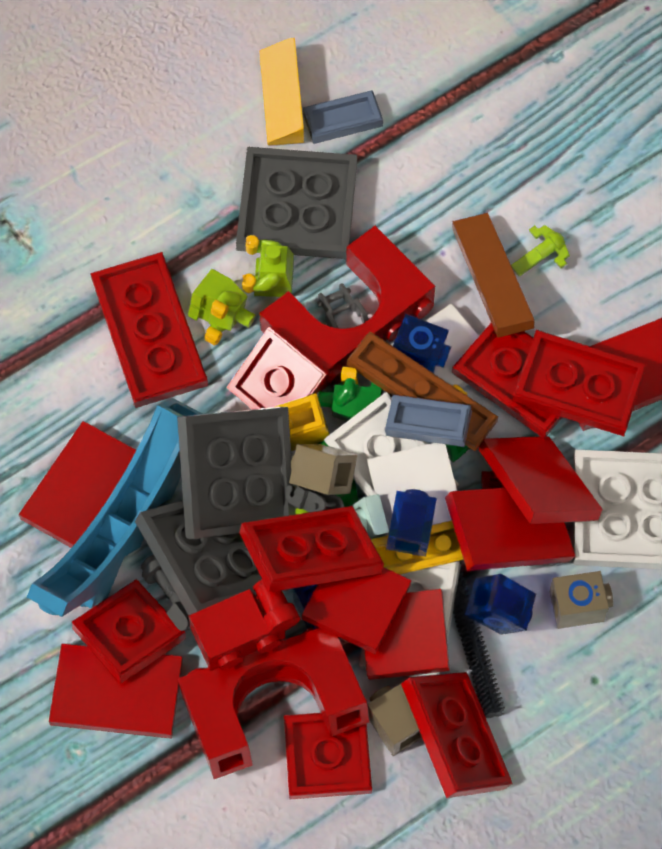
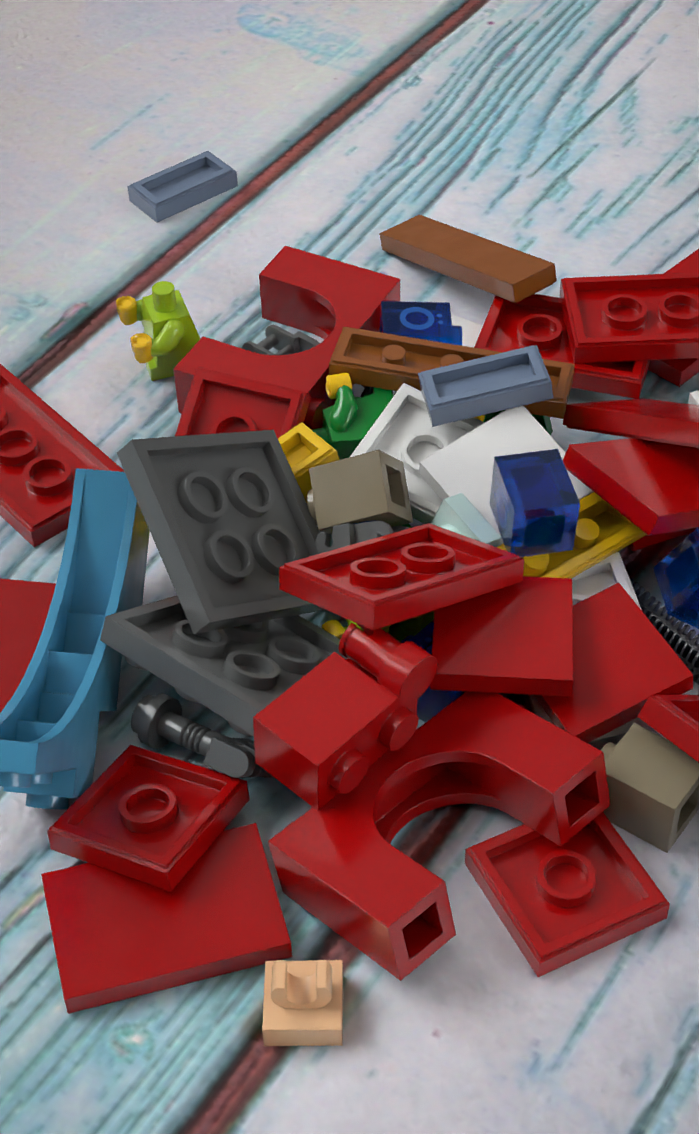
camera: 20 degrees left, 20 degrees down
lime piece [188,269,256,346] -> none
dark grey plate [236,147,357,259] -> none
yellow slope [259,38,304,146] -> none
lime piece [511,225,570,277] -> none
none -> light nougat tile [262,960,343,1046]

